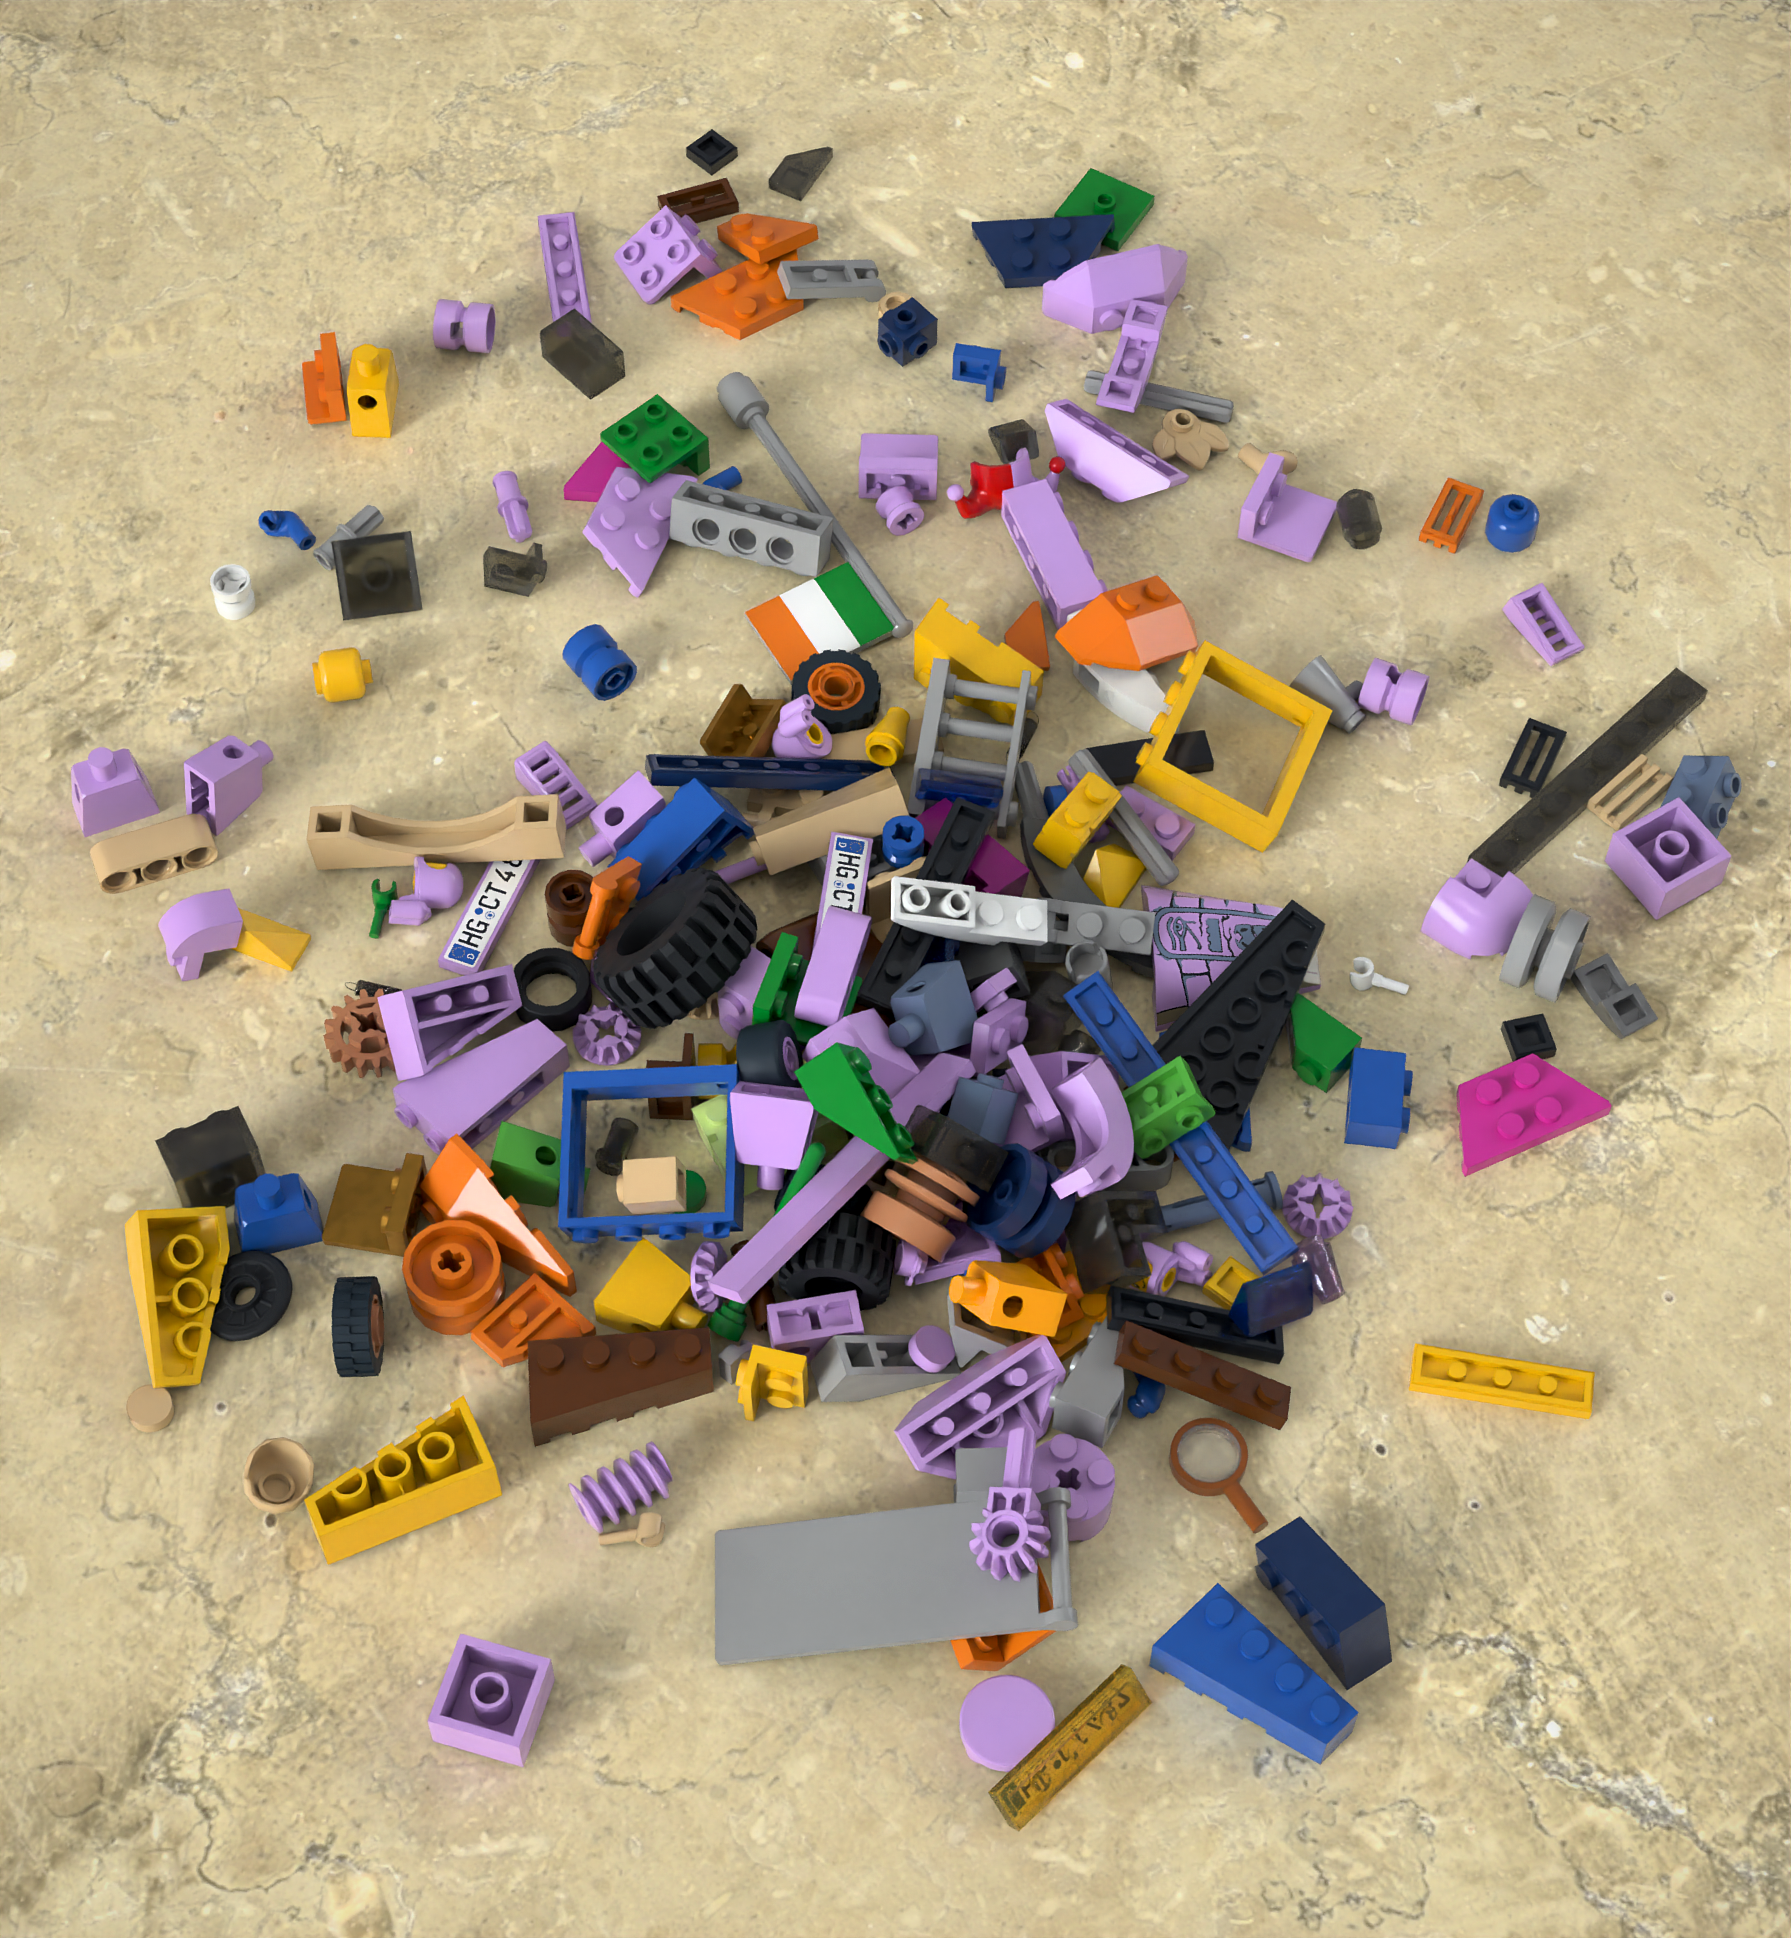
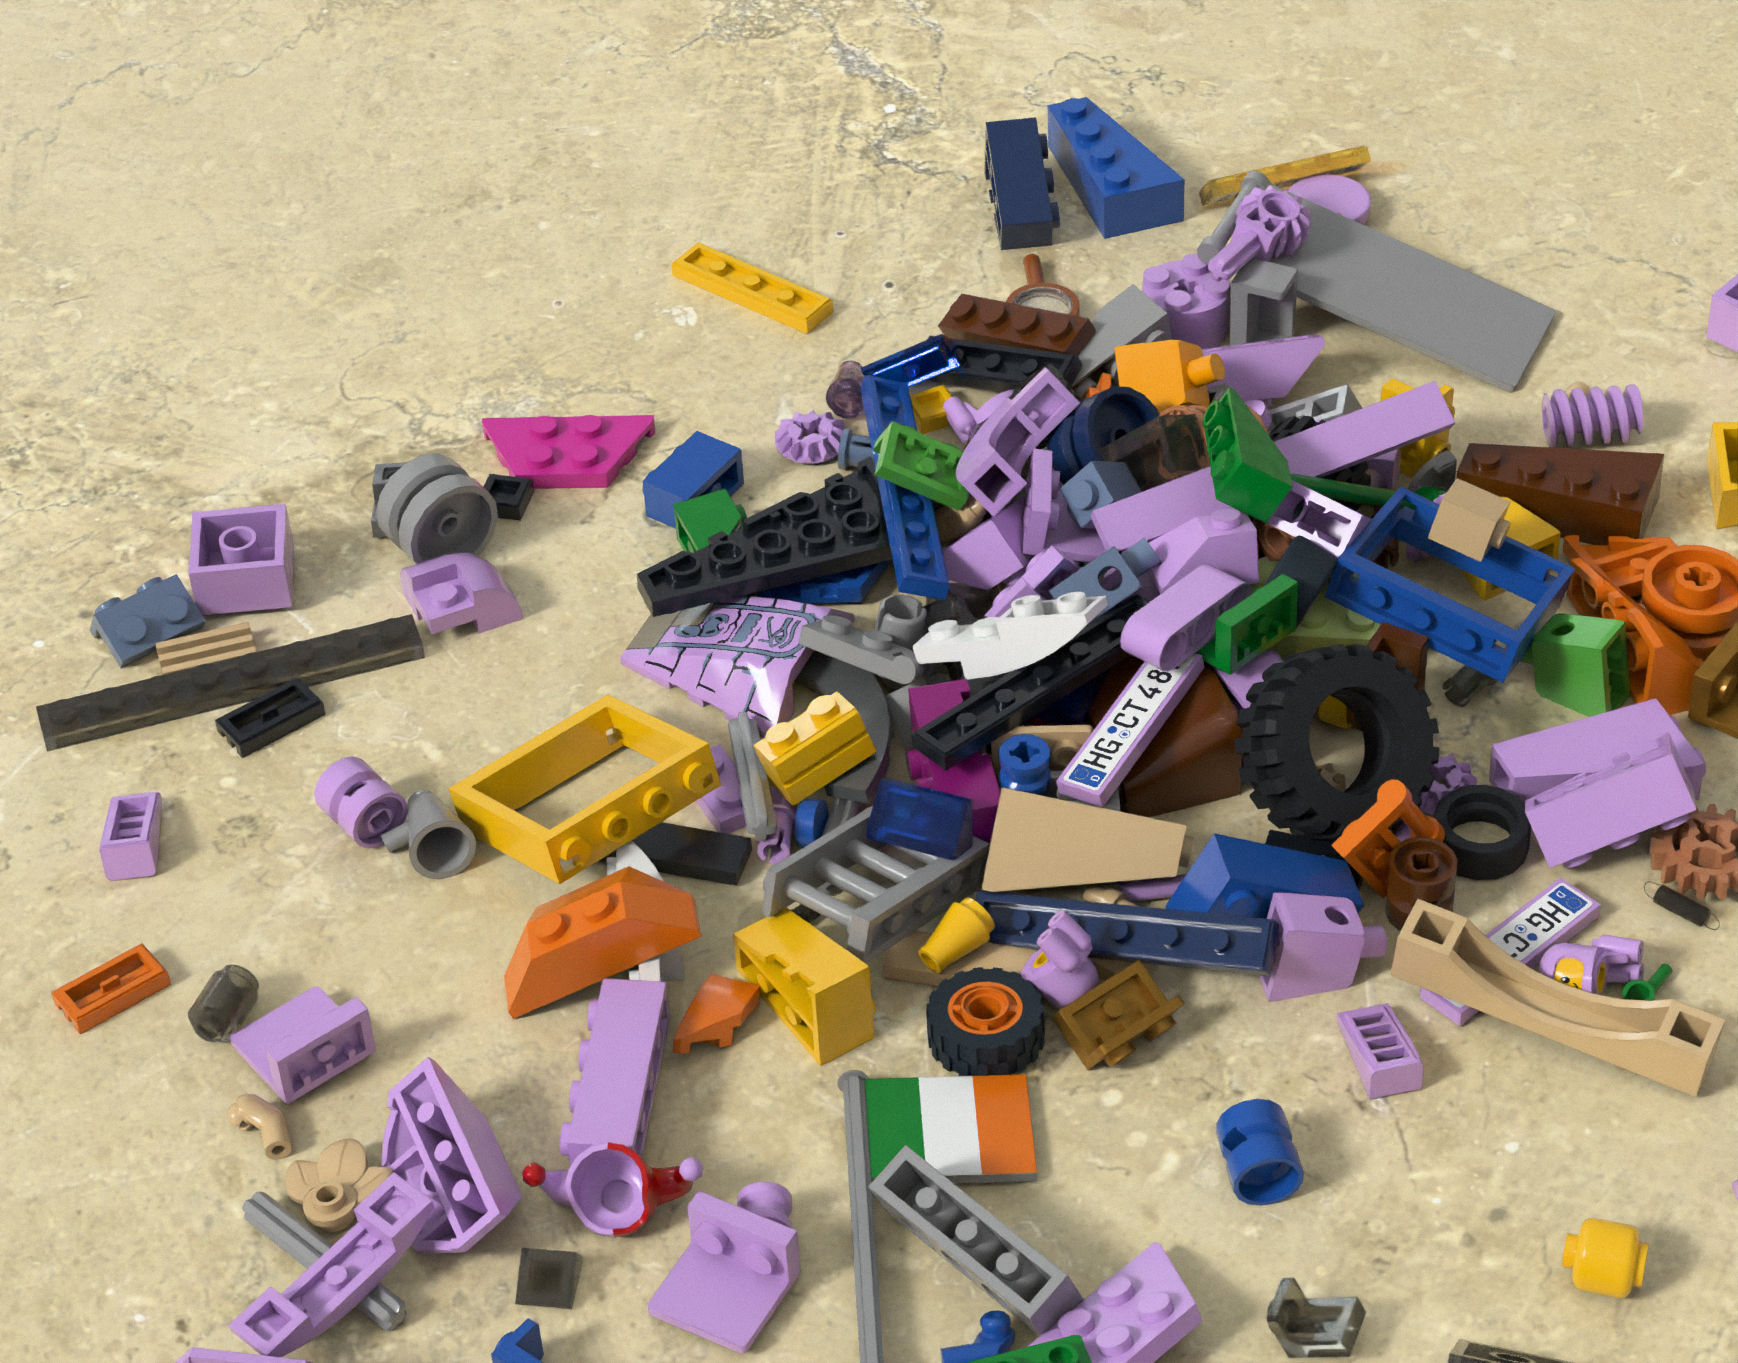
camera: 150 degrees left, 15 degrees down
white hand [1350,957,1409,995] -> none
blue head [1485,494,1540,553] -> none

